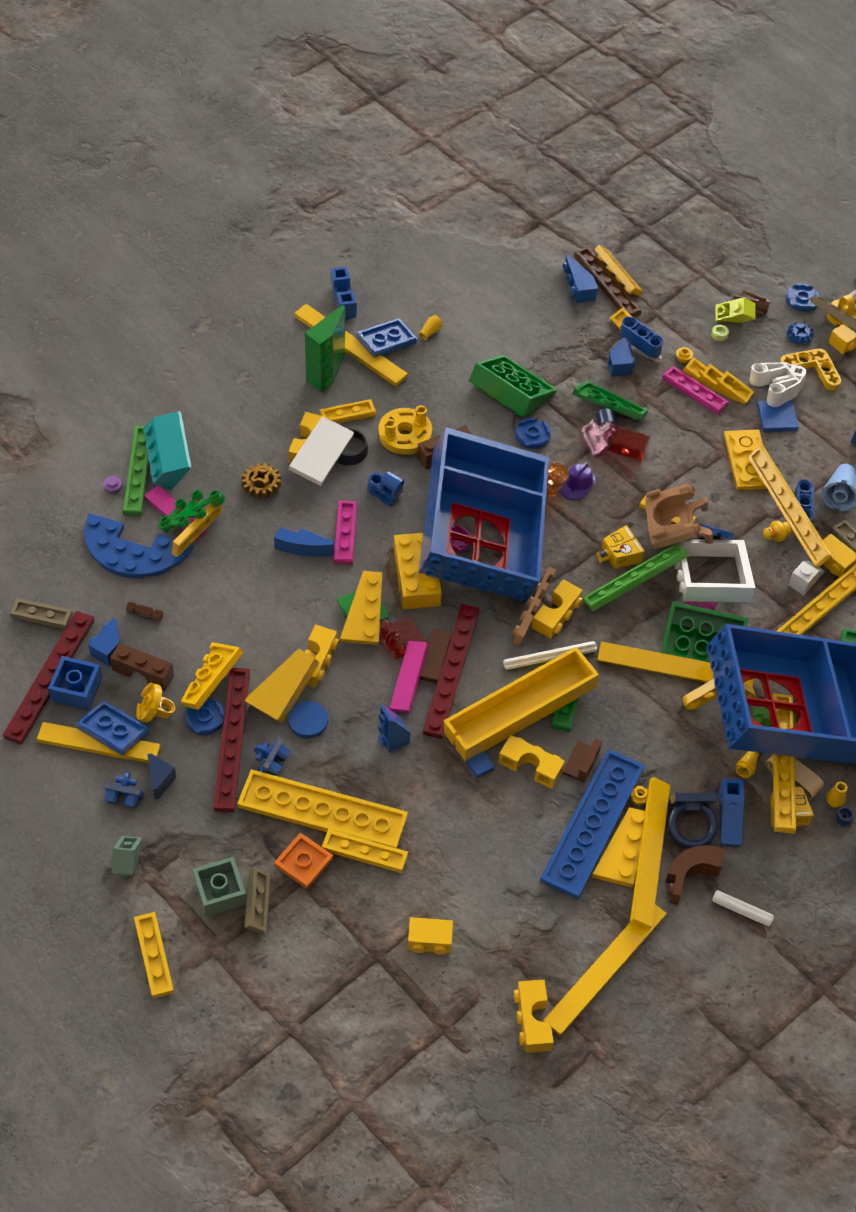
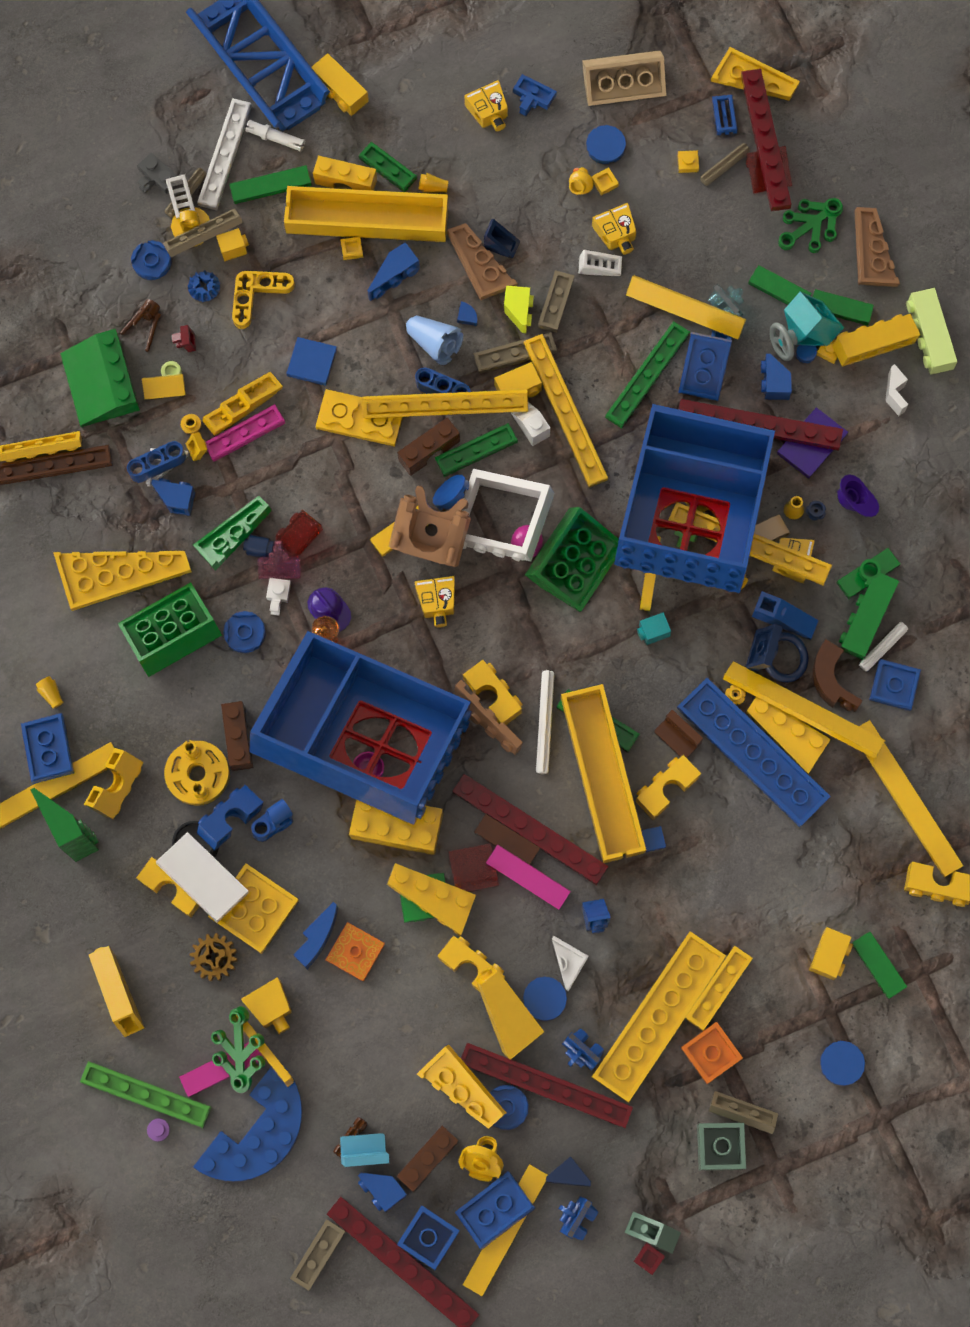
camera: 65 degrees left, 20 degrees up
yellow plate [134,912,174,999] -> none
teal slope [143,411,192,490] -> none
yellow tile [320,399,376,424] -> none
dark pink tile [334,501,357,565] -> none
blue slope [563,255,598,303] -> none
bright green tile [583,544,688,612] -> none
yellow tile [597,641,754,687] -> none
yellow tile [610,307,632,331] -> none
neon yellow slope [715,297,755,323] -> none
white connector [749,362,806,407] -> none
yellow animal [763,521,791,543] -> none
none -> yellow wing [53,551,192,611]
none -> green slope [60,328,140,427]
none -> yellow arch [84,748,144,819]
none -> yellow slope [89,946,145,1037]
none -> yellow tile [142,374,186,399]
none -> dark red tile [172,325,196,352]
none -> yellow plate [185,432,207,461]
none -> blue arch [197,785,263,850]
none -> yellow plate [208,863,299,954]
none -> yellow torso [241,977,292,1034]
none -> white plate [266,578,291,616]
none -> orange plate [325,922,385,982]
none -> medium azure panel [340,1133,389,1167]
none -> reddish brown arch [397,417,460,476]
none -> green tile [435,423,518,477]
none -> white tile [552,936,589,992]
none -> dark red tile [633,1242,665,1275]
none -> teal brick [637,612,671,645]
none -> blue tile [820,1041,865,1086]
none -> green tile [837,548,900,600]
none -> green hinge [838,559,899,660]
none -> green tile [851,932,907,999]
none -> blue tile [869,659,921,711]

